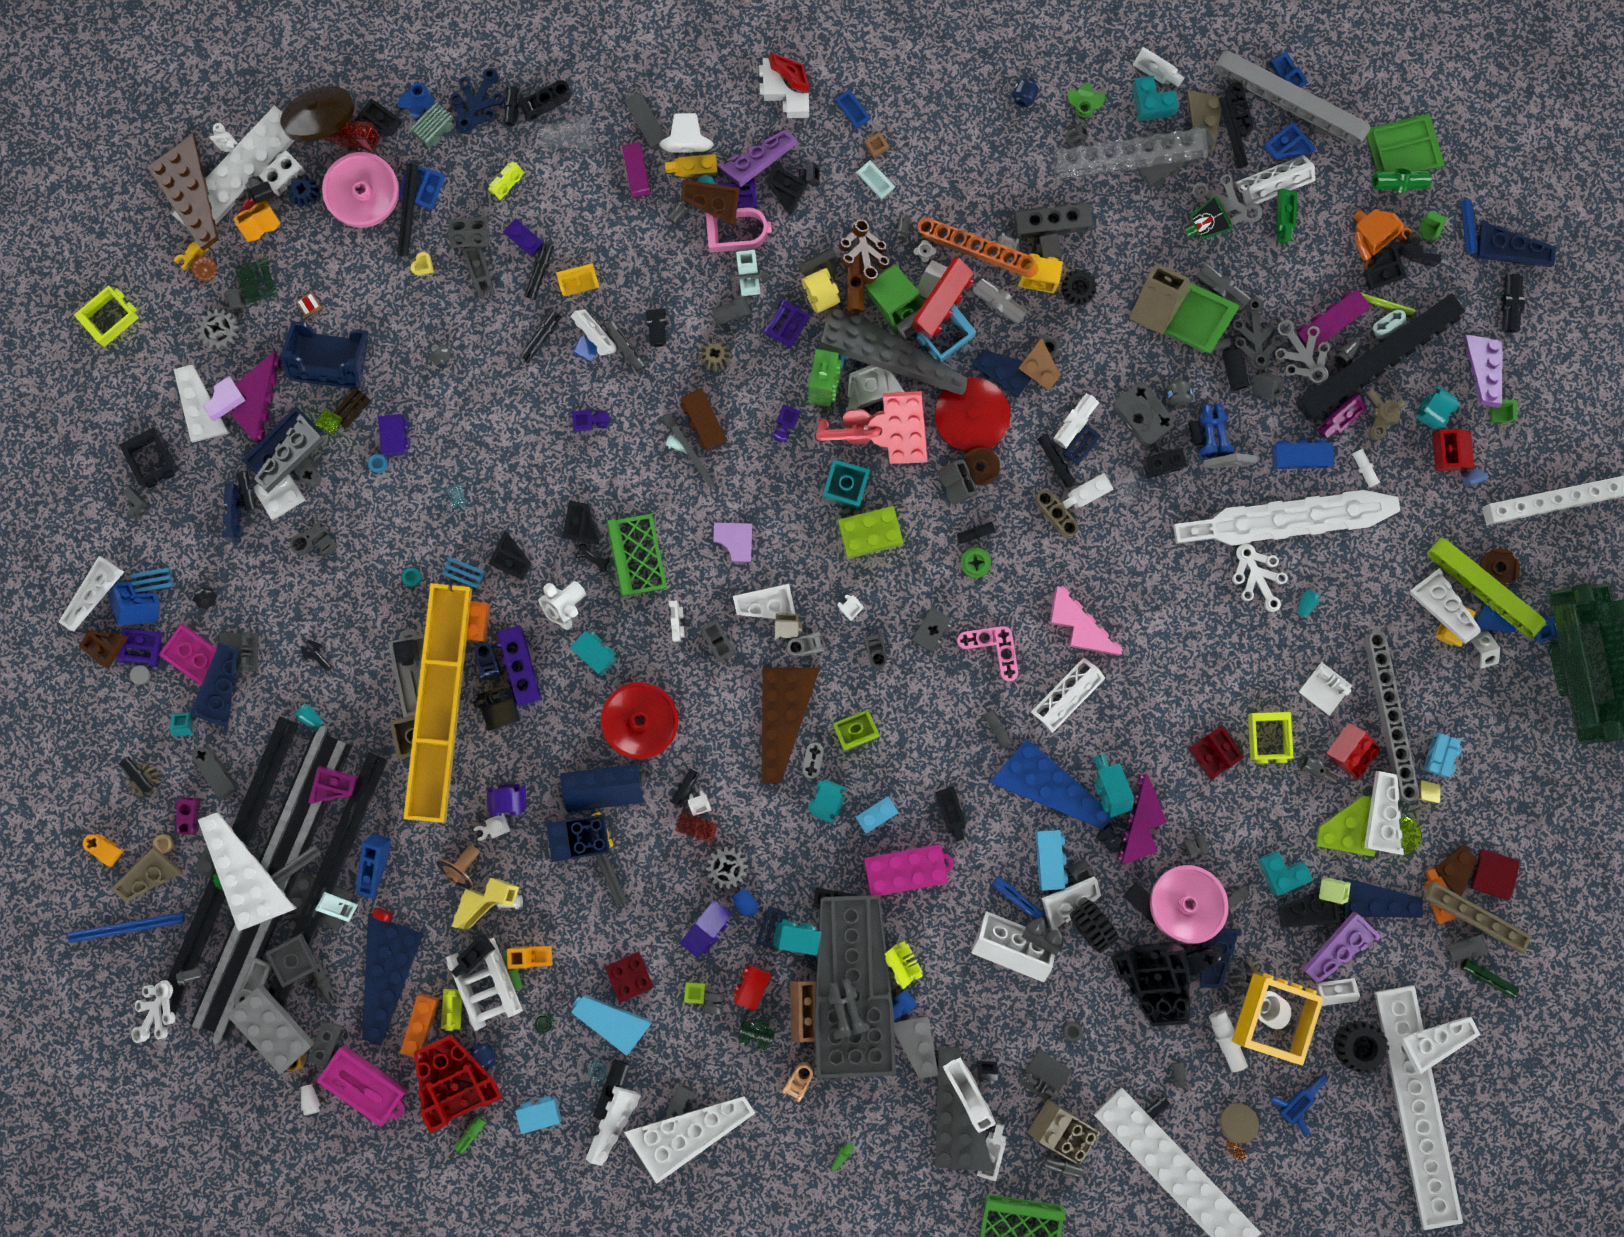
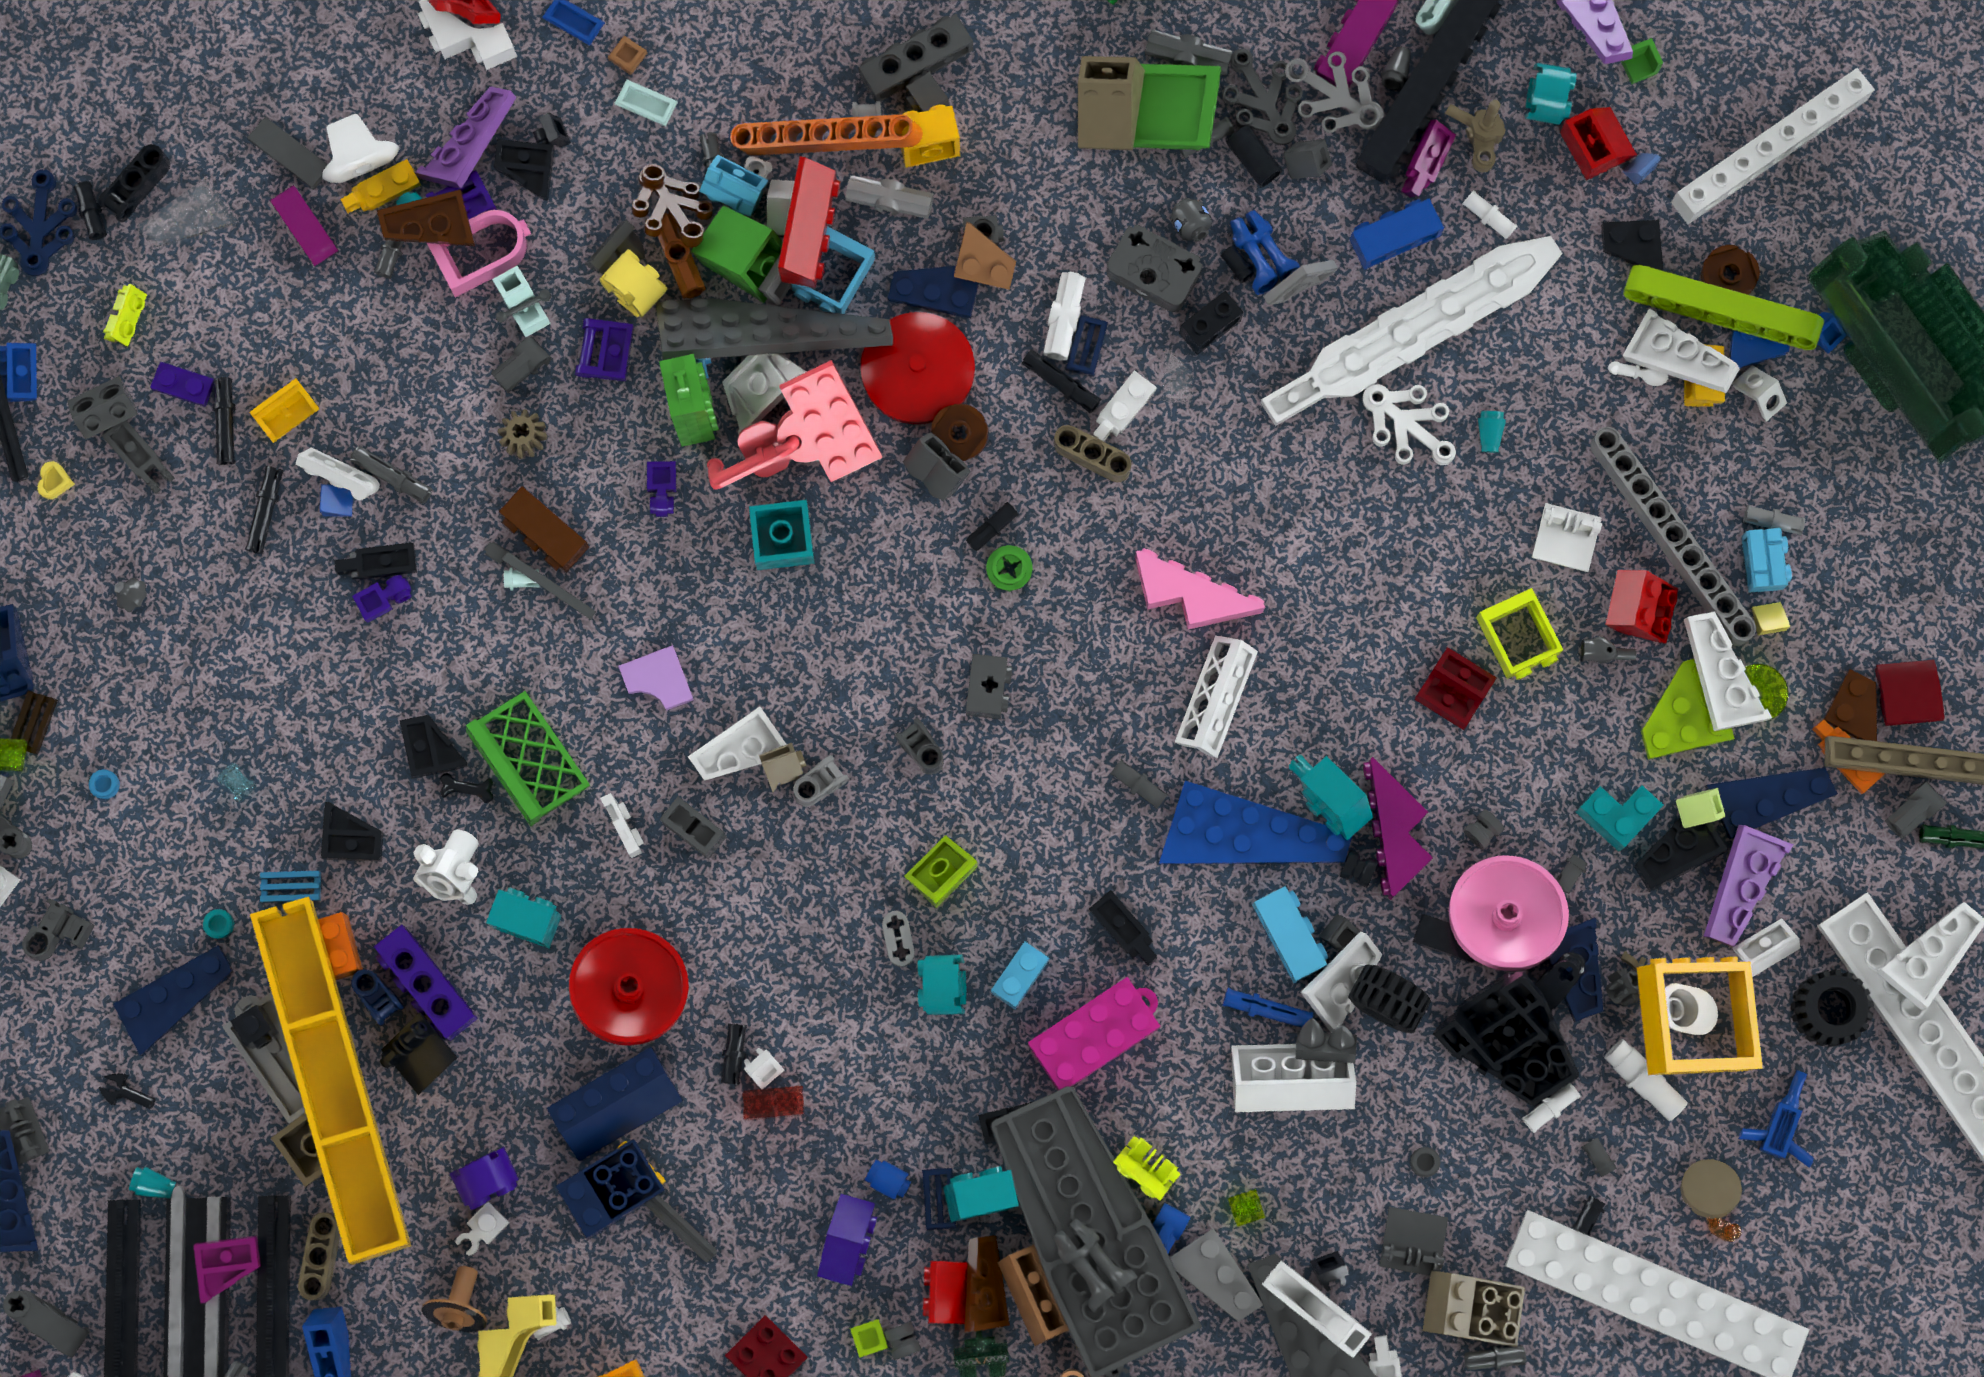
camera: 20 degrees left, 5 degrees down
dark purple brick [378,414,411,457] -> none
black piece [646,308,667,347] -> none
light grey gear [706,846,748,889] -> none
reddish brown wing [762,667,820,783] -> none
lime brick [838,506,903,559] -> none
white tile [838,595,864,621] -> none
bright pink beam [957,626,1018,682] -> none
black tyre [1061,269,1097,306] -> none
none -> dark blue wing [113,945,234,1056]
none -> dark tan beam [298,1212,340,1300]
none -> black hinge [334,542,417,580]
none -> medium azure brick [700,154,769,217]
none -> reddish brown wing [964,1235,1010,1333]
none -> clear neon green tile [1227,1189,1266,1227]
none -> white pin [1522,1083,1581,1133]
none -> black wing [1601,220,1664,271]
none -> white piece [1608,362,1668,386]
none -> light grey pin [1743,505,1805,536]

